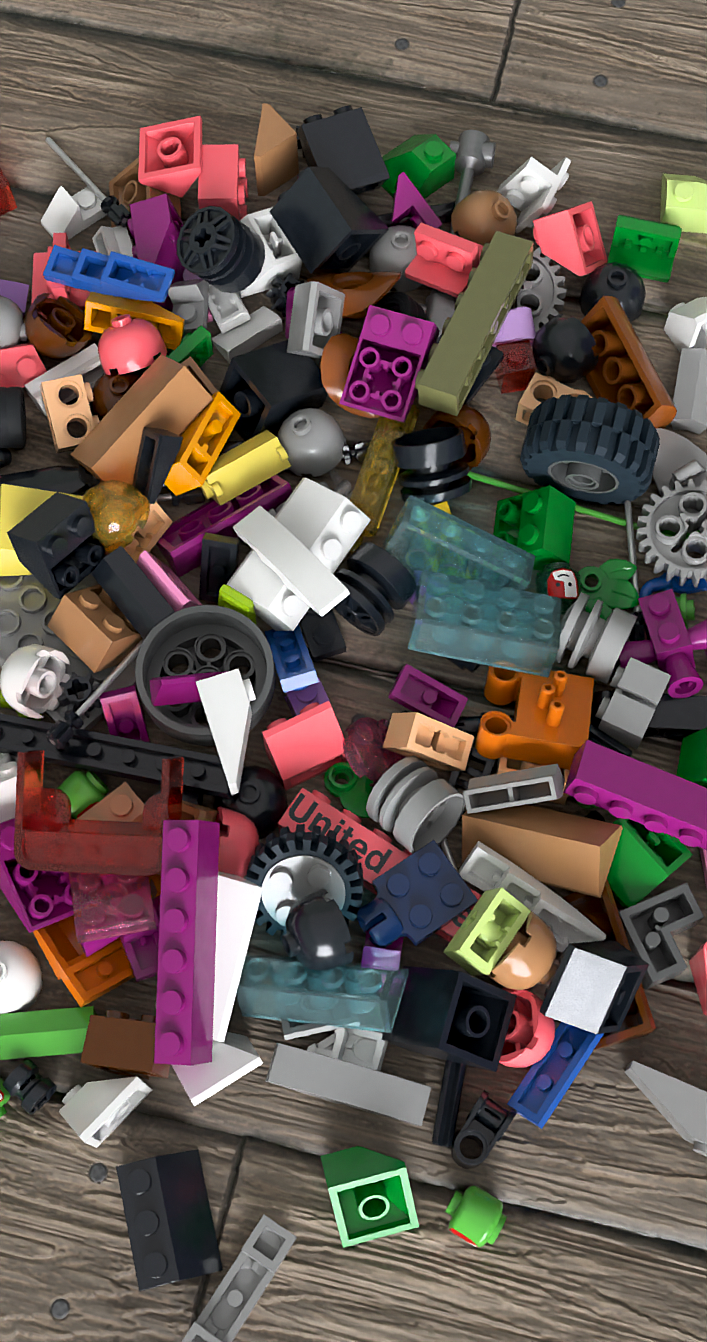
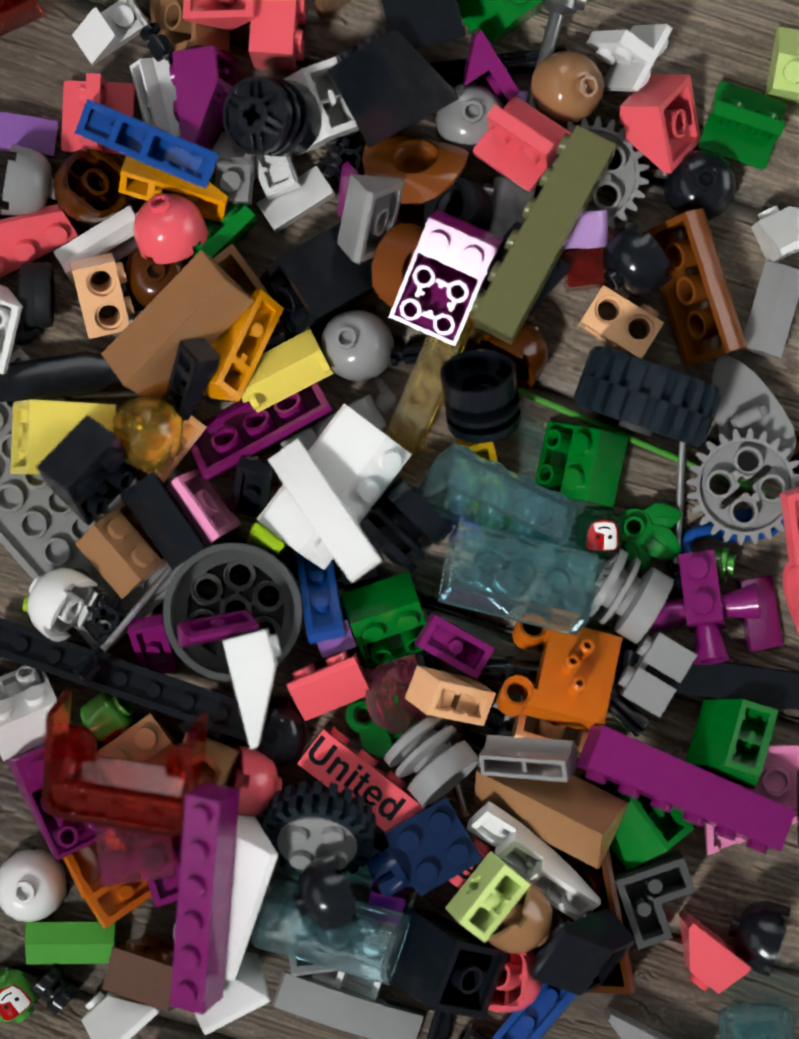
camera: 10 degrees right, 20 degrees up
none -> green slope [341,571,426,669]

